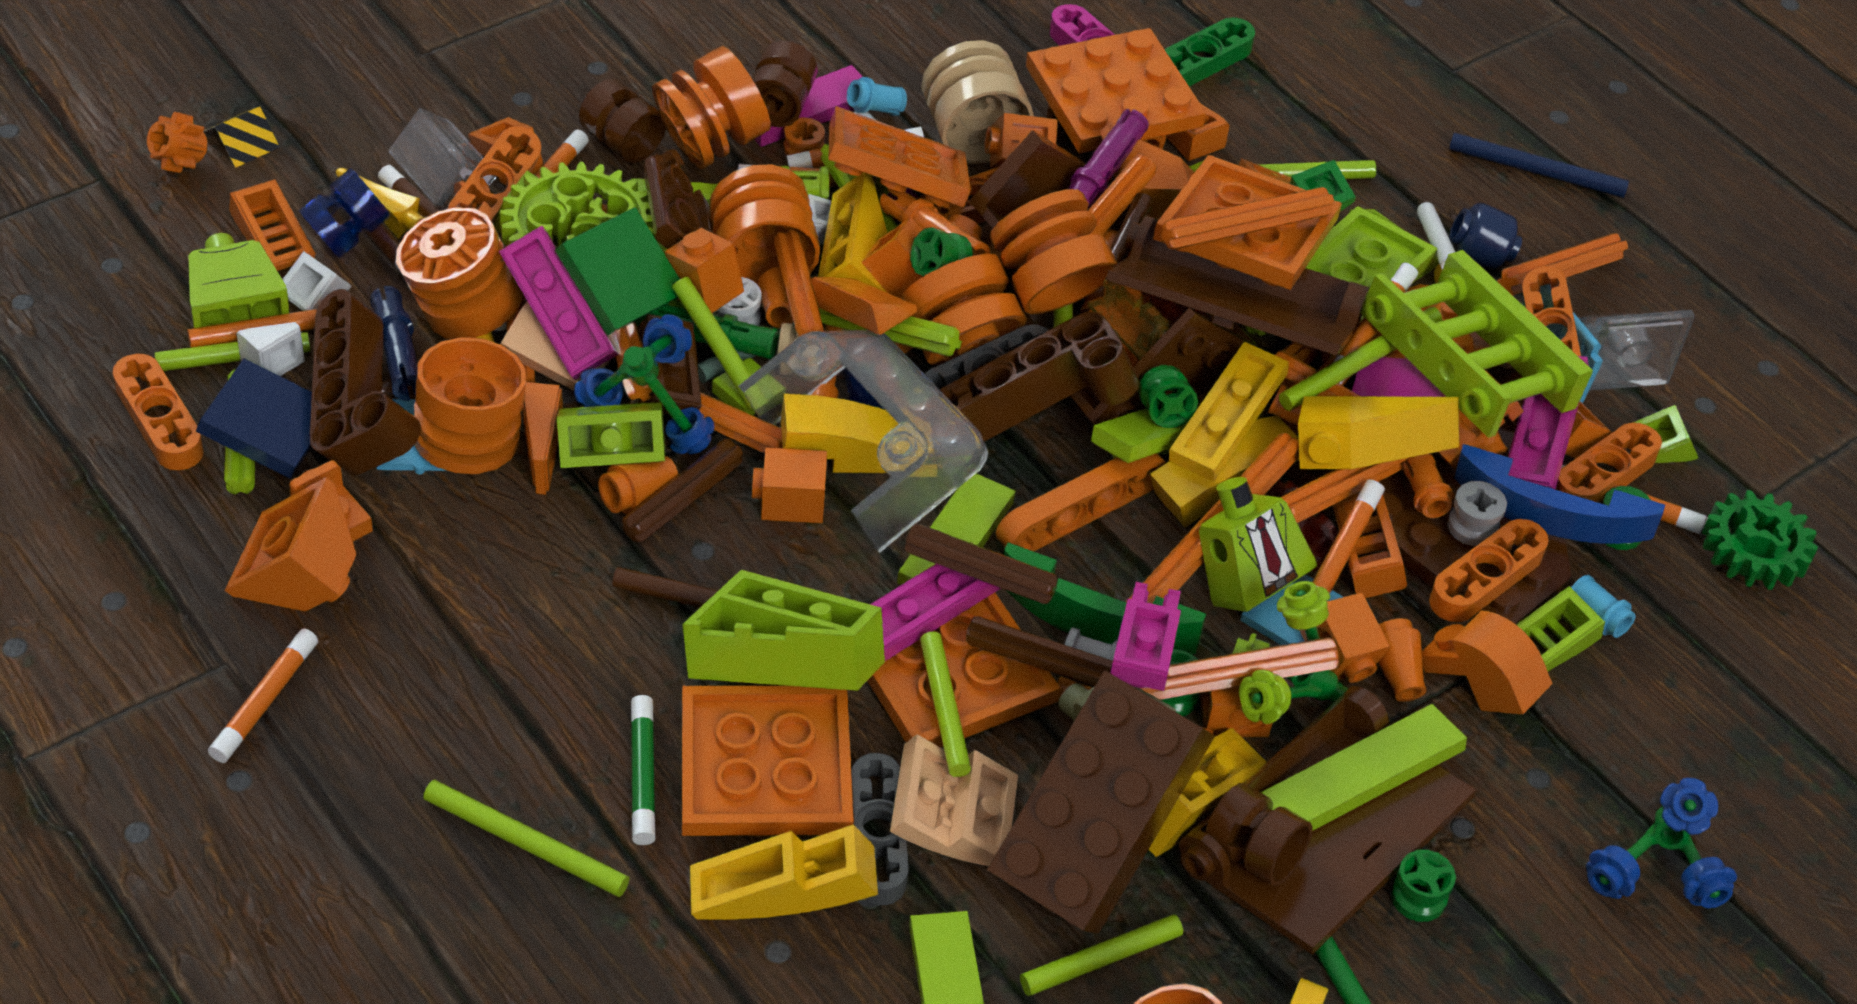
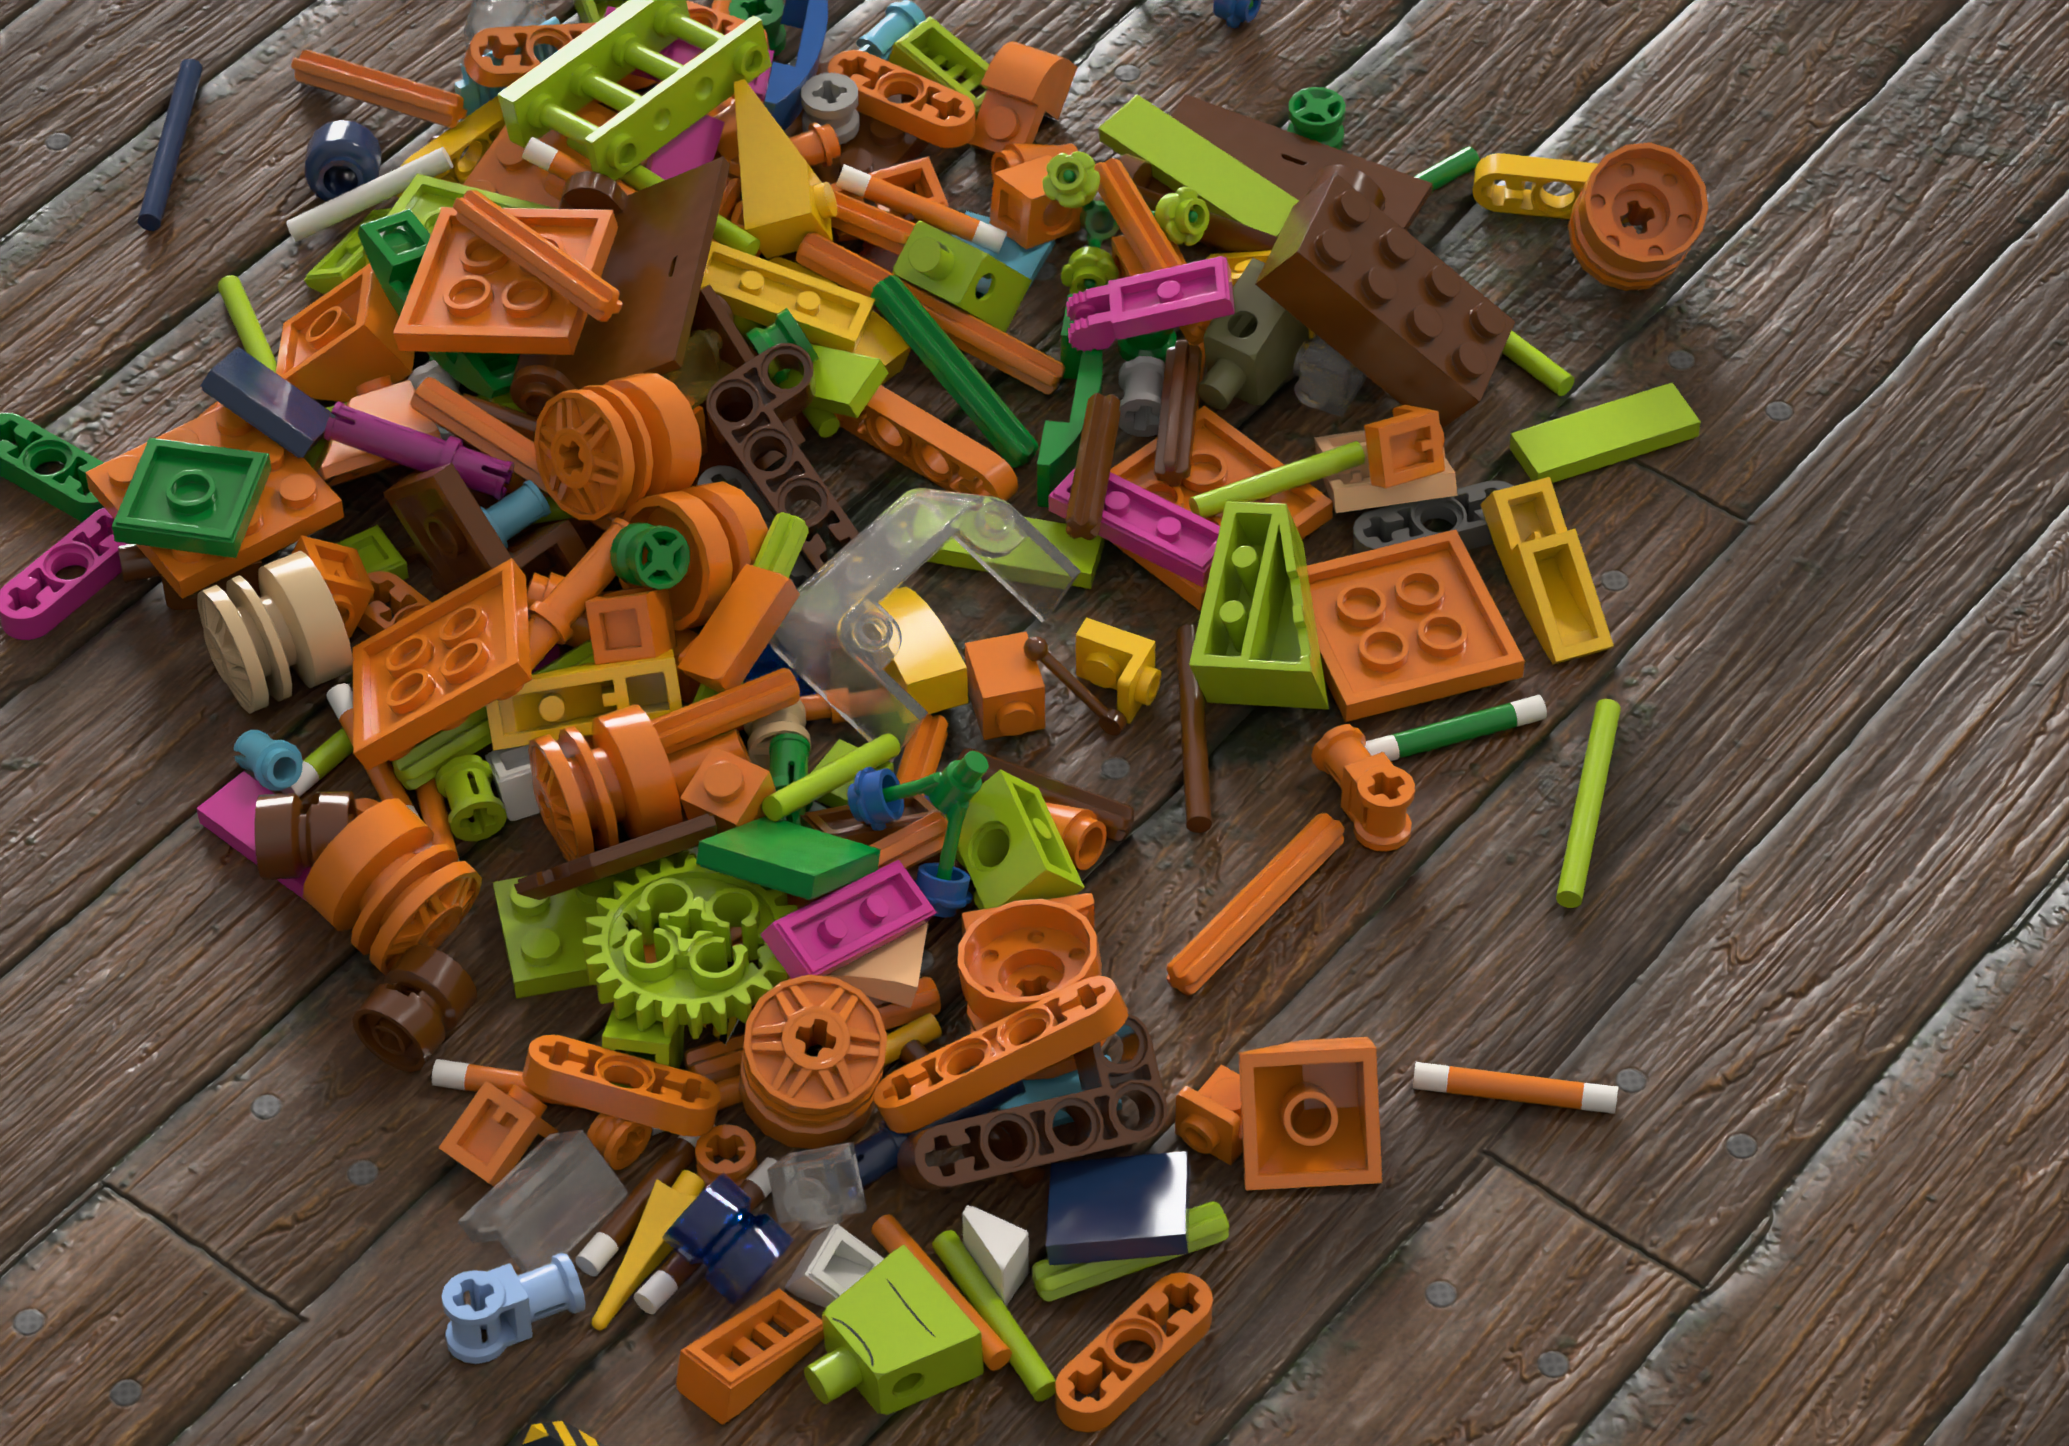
camera: 100 degrees left, 0 degrees up
none -> green tile [112,437,272,558]
none -> dark blue tile [200,347,336,458]
none -> light blue connector [442,1253,585,1364]
none -> clear brick [767,1142,867,1230]
none -> green axle [870,275,1039,468]
none -> orange beam [873,976,1128,1133]
none -> reddish brown hinge [1023,636,1127,736]
none -> yellow bracket [1076,617,1162,724]
none -> orange axle [1166,813,1345,995]
none -> orange connector [1311,724,1415,852]
none -> orange bracket [1364,405,1445,488]

